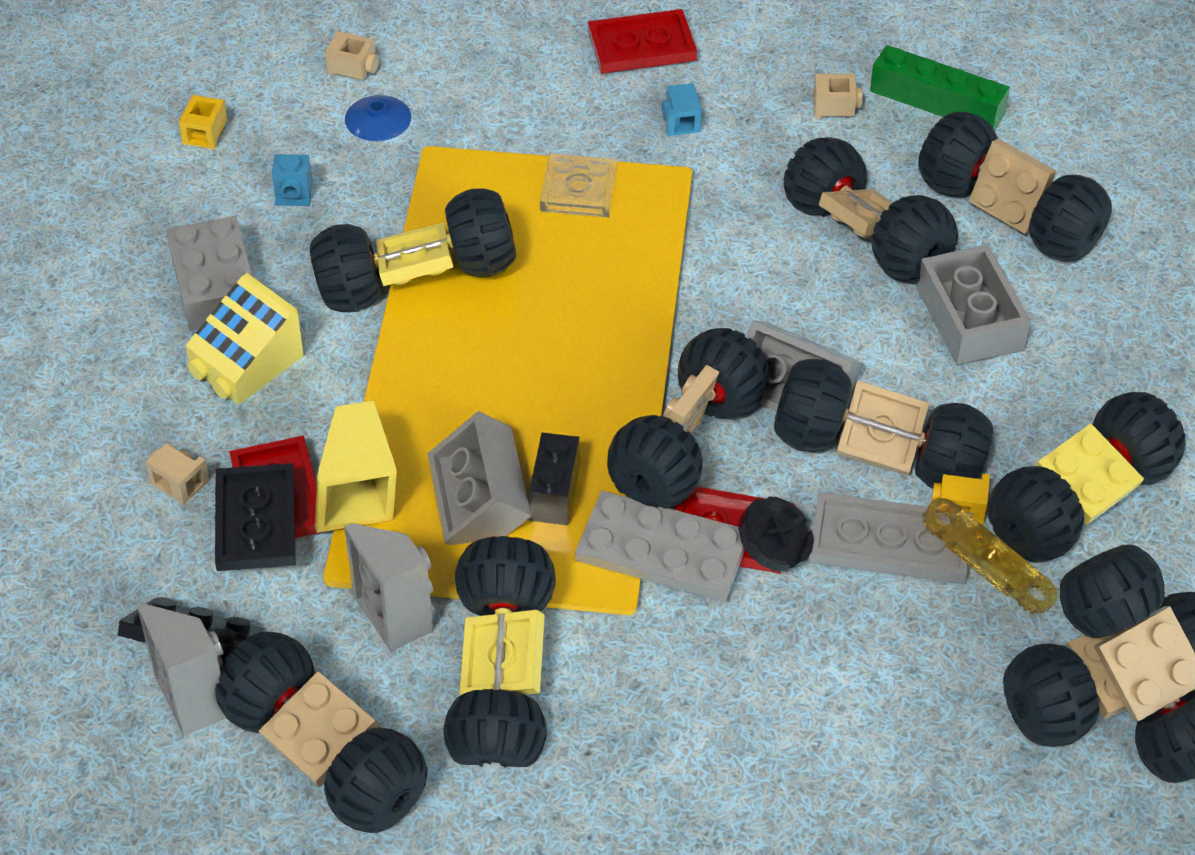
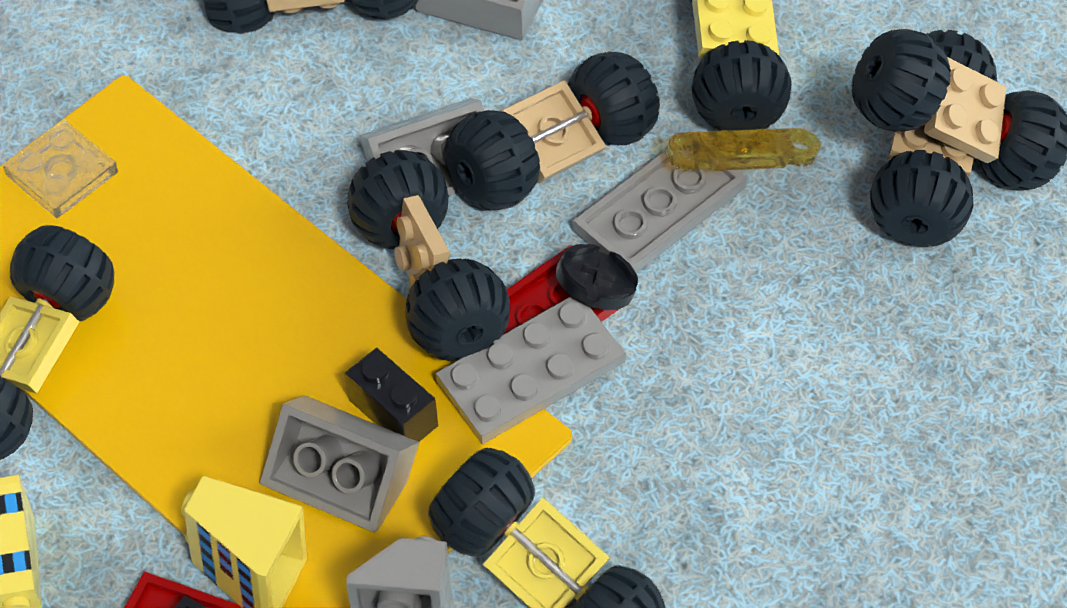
camera: 50 degrees left, 5 degrees up
dark azure brick [662,83,702,136] -> none
yellow brick [931,474,990,526] -> none

